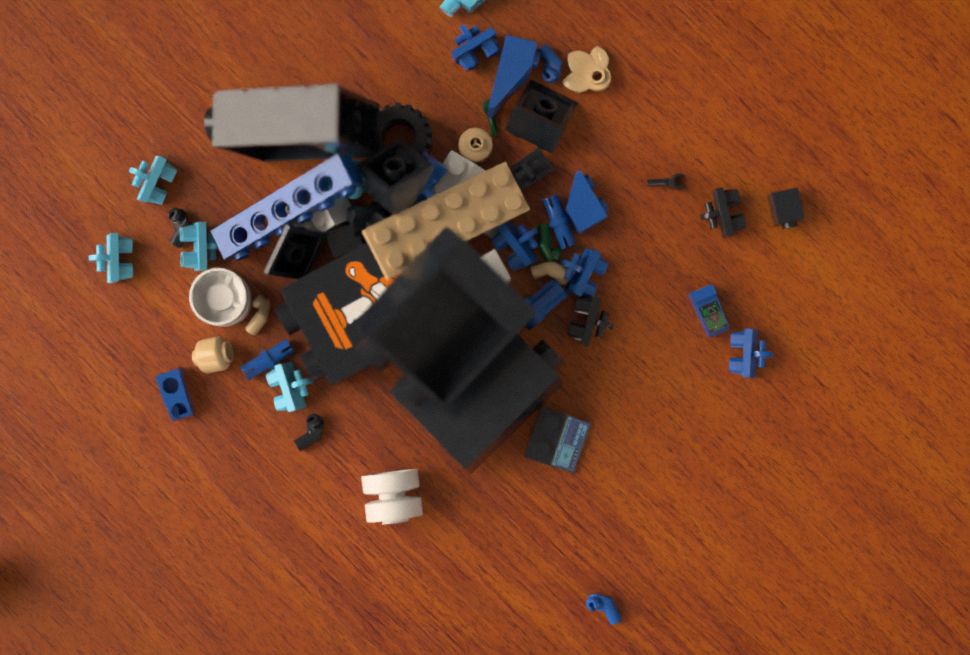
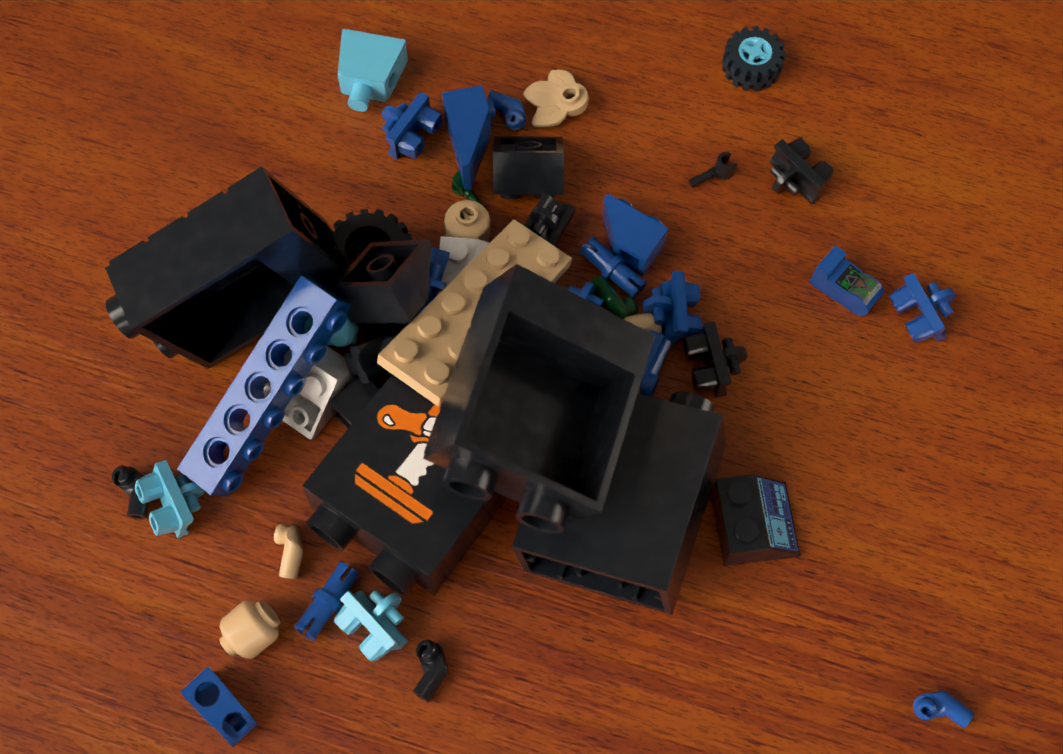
camera: 25 degrees left, 20 degrees down
medium azure hips [89,233,133,283] -> none
medium azure hips [129,156,177,205] -> none
white wheel [189,268,252,327] -> none
black slope [264,224,327,279] -> none
white wheel [361,469,423,524] -> none
black brick [767,187,805,230] -> none
none -> black wheel [722,26,785,92]

